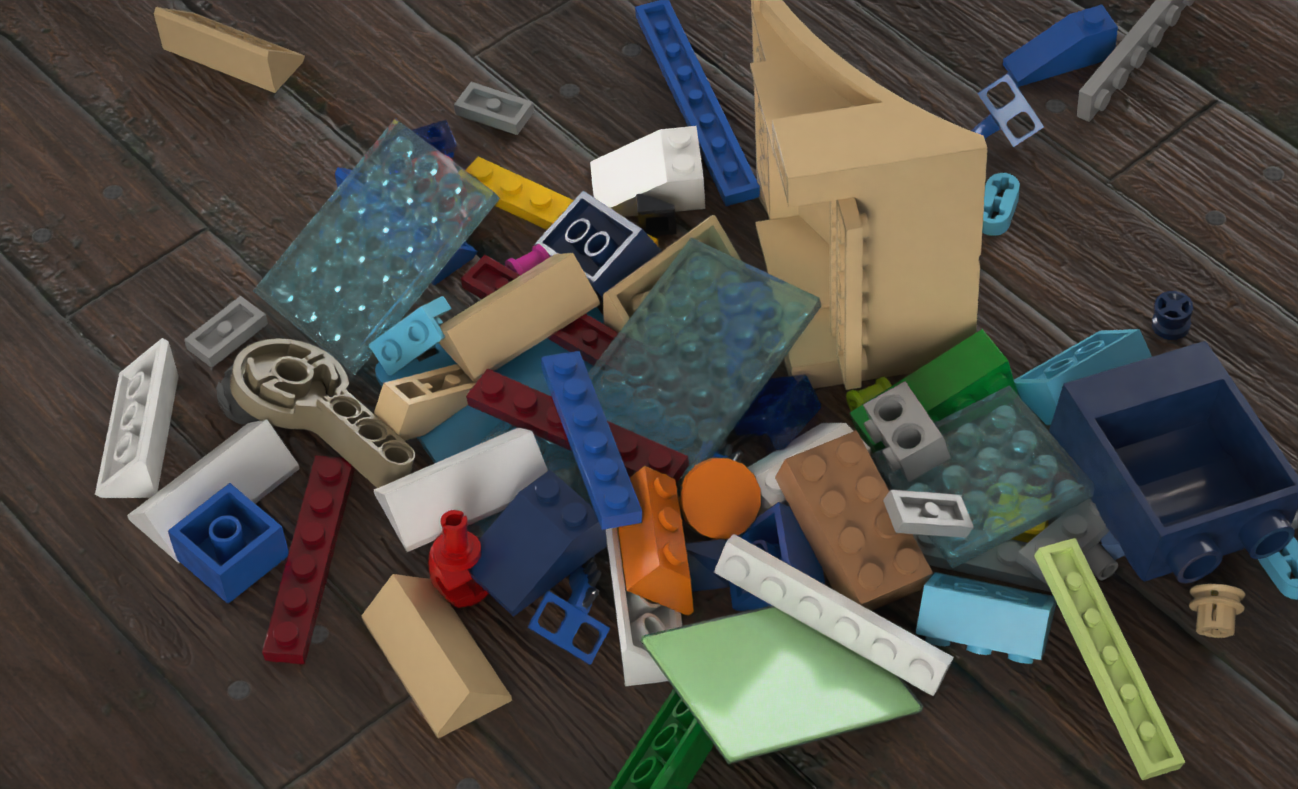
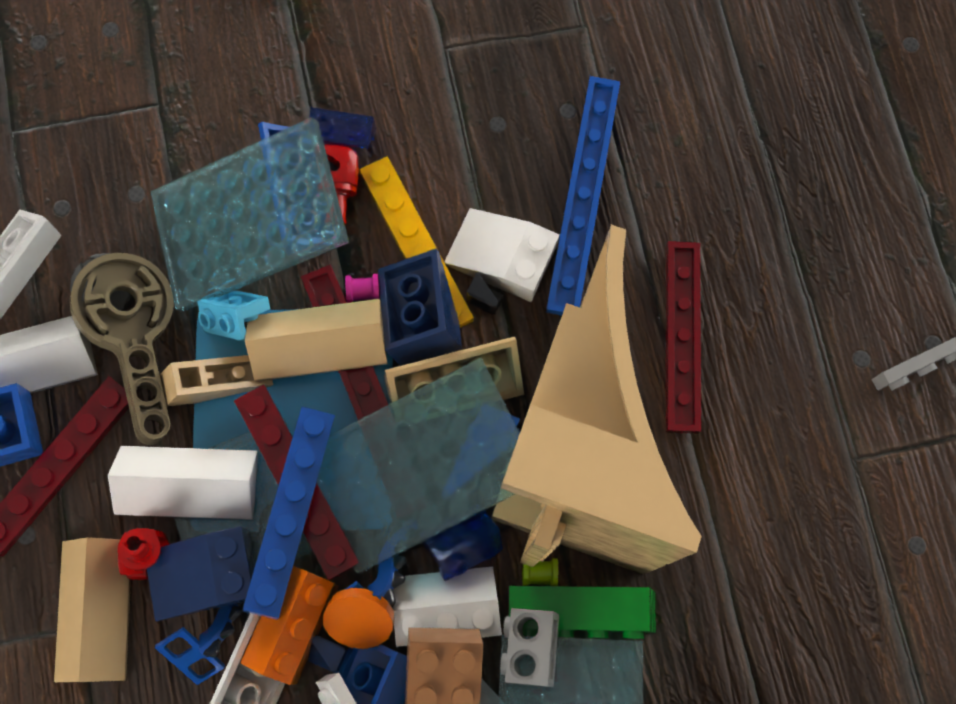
camera: 20 degrees right, 25 degrees up
light grey plate [184,296,268,368] -> none
light grey plate [454,82,534,135] -> none
piece [971,73,1044,147] -> none
medium azure beam [982,173,1020,236] -> none
blue slope [1003,5,1118,87] -> none
medium azure slope [1014,329,1152,425] -> none
dark blue wheel [1152,291,1193,340] -> none

